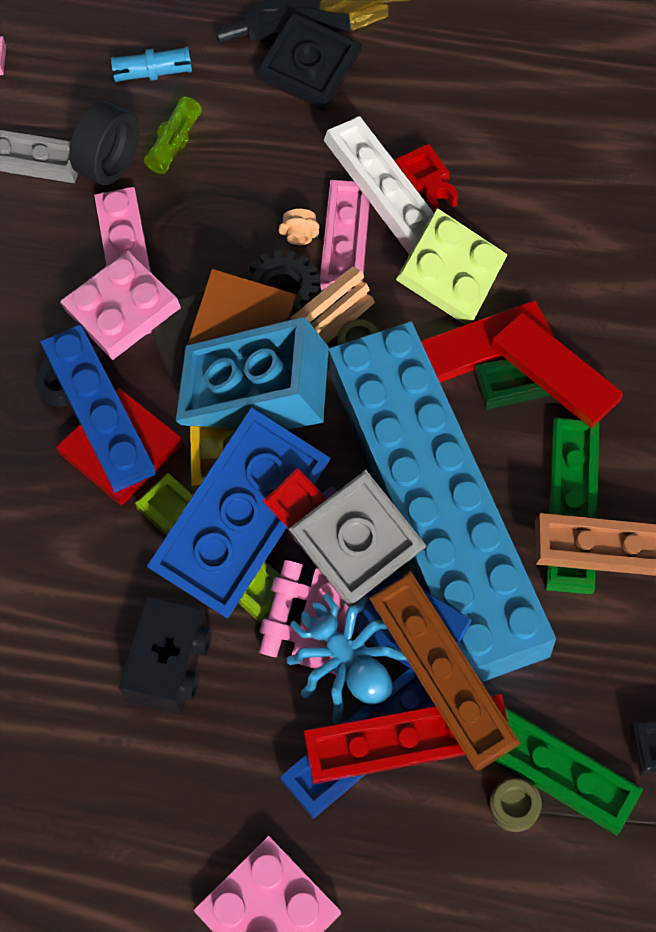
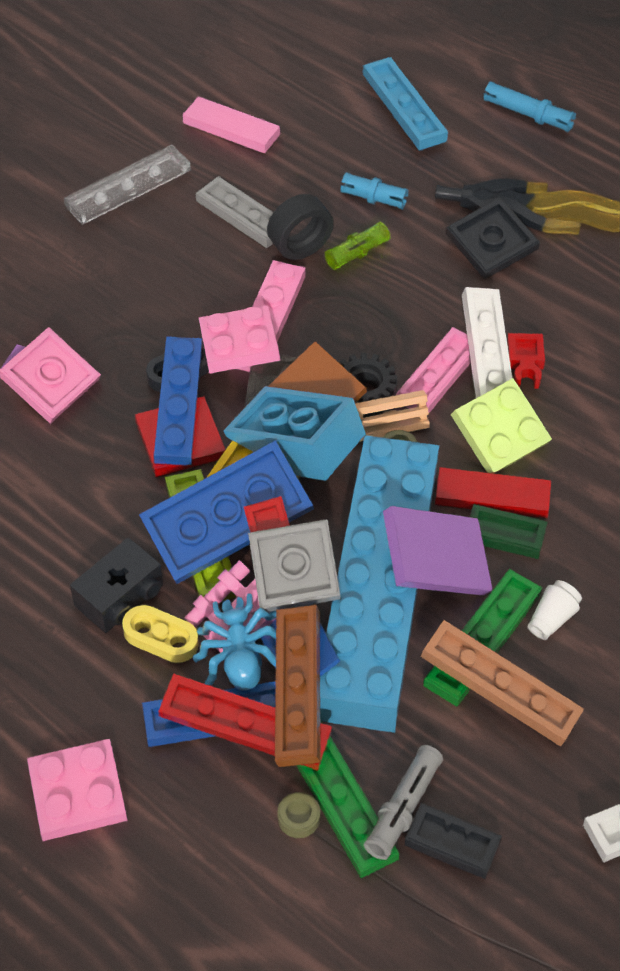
camera: 25 degrees right, 10 degrees down
light nougat plate [279,209,319,245] -> none
red tile [491,312,623,429] -> none
none -> light yellow plate [122,605,199,663]
none -> light grey pin [364,745,443,860]
none -> medium lavender tile [383,506,493,595]
none -> white cone [527,580,582,640]

